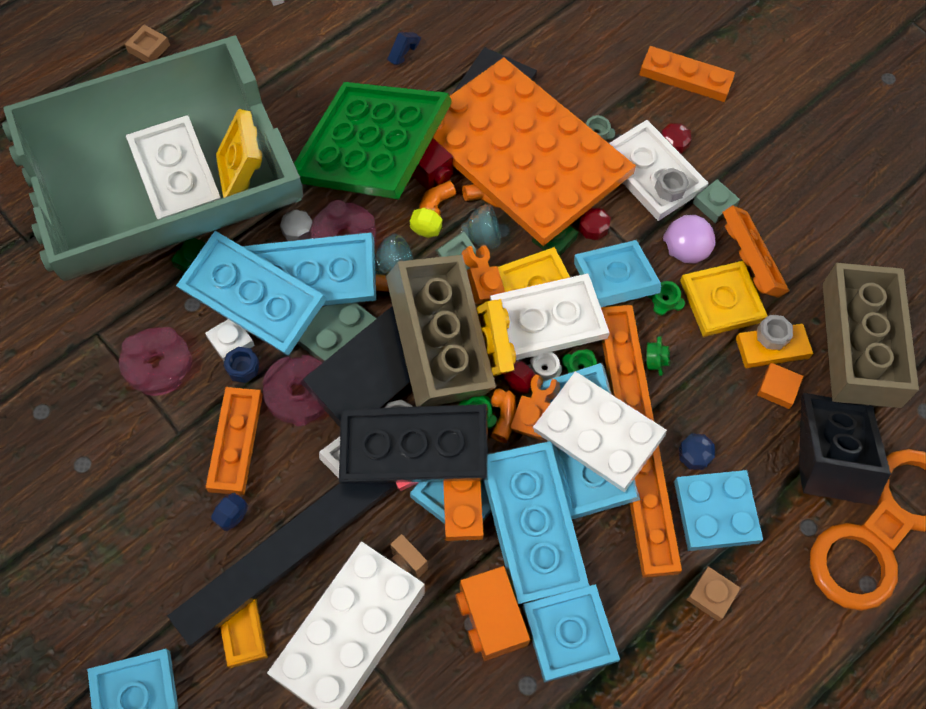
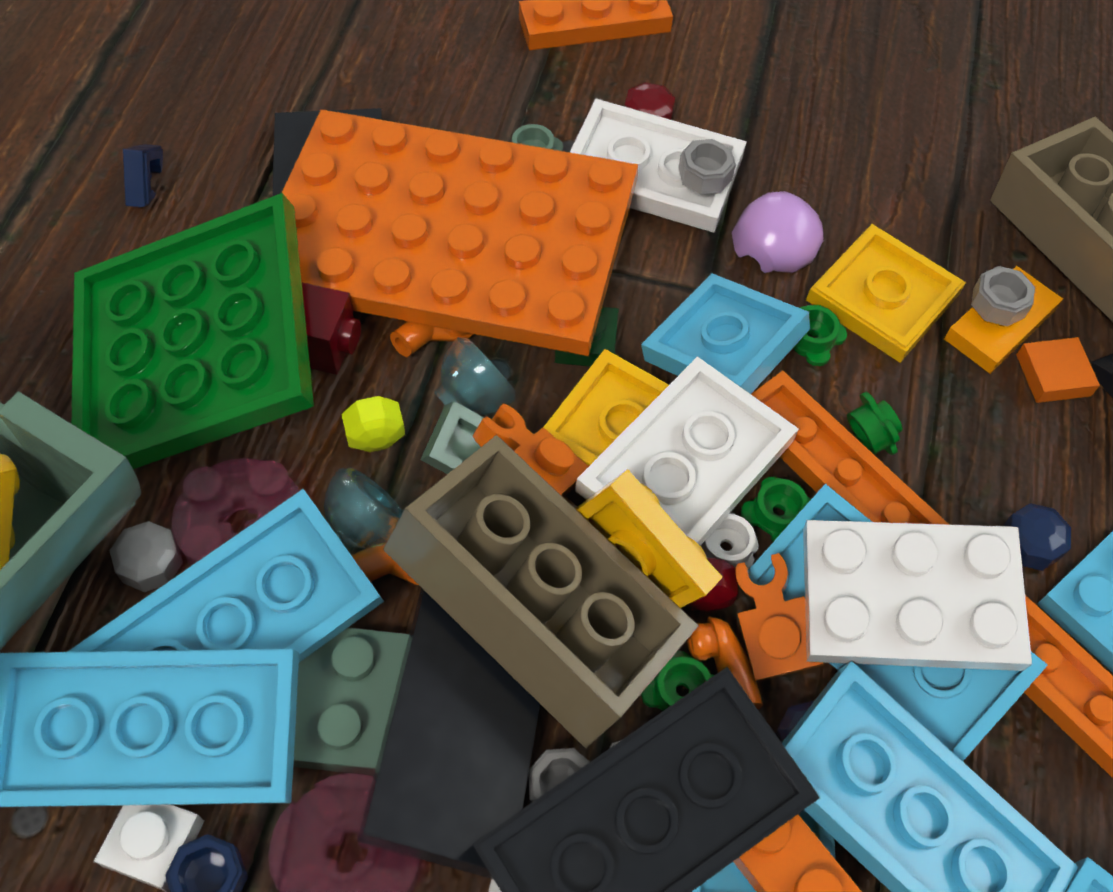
camera: 35 degrees left, 5 degrees down
orange arm [419,181,456,216] -> none
dark red tile [578,207,611,240] -> none
sand green plate [693,179,740,224] -> none
orange plate [722,205,790,298] -> none

